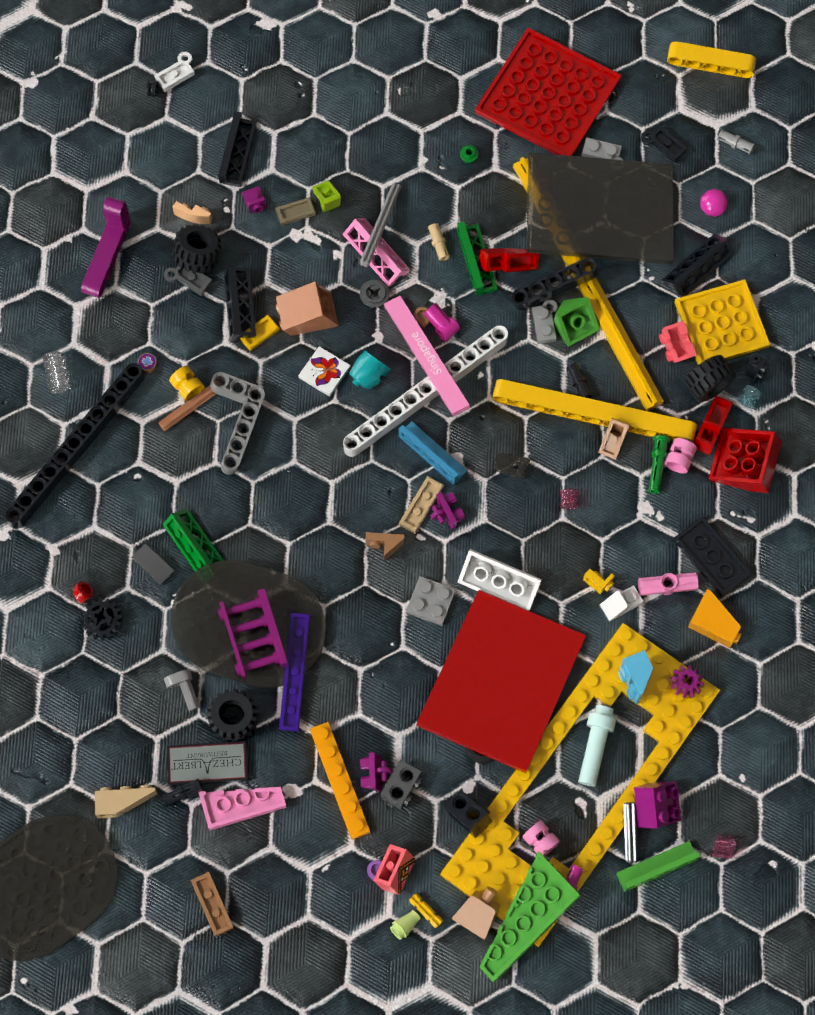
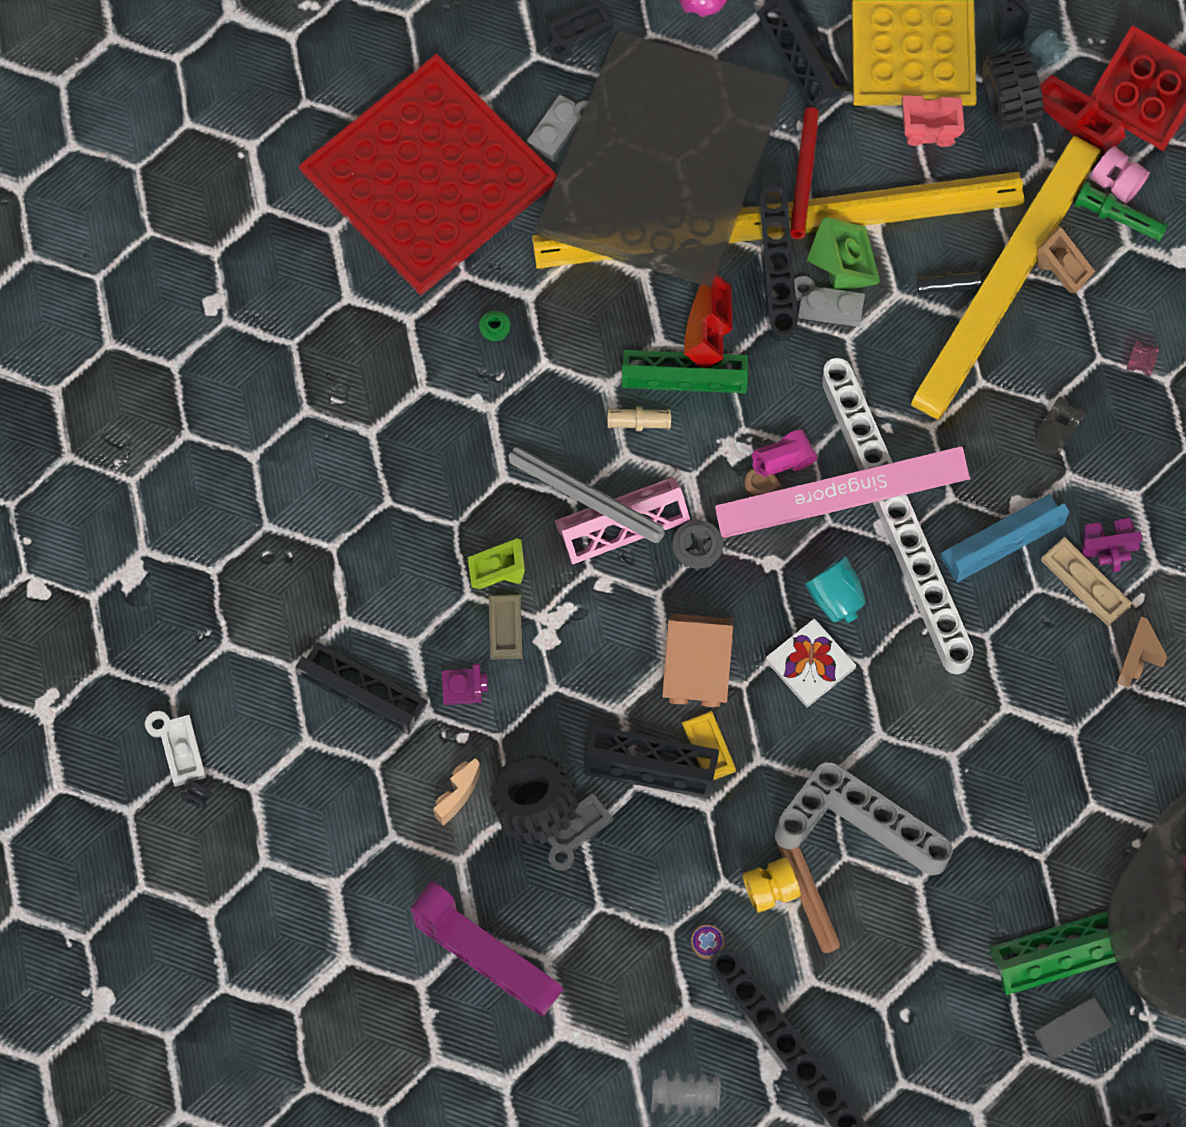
camera: 70 degrees left, 0 degrees up
none -> red piece [790,108,819,239]

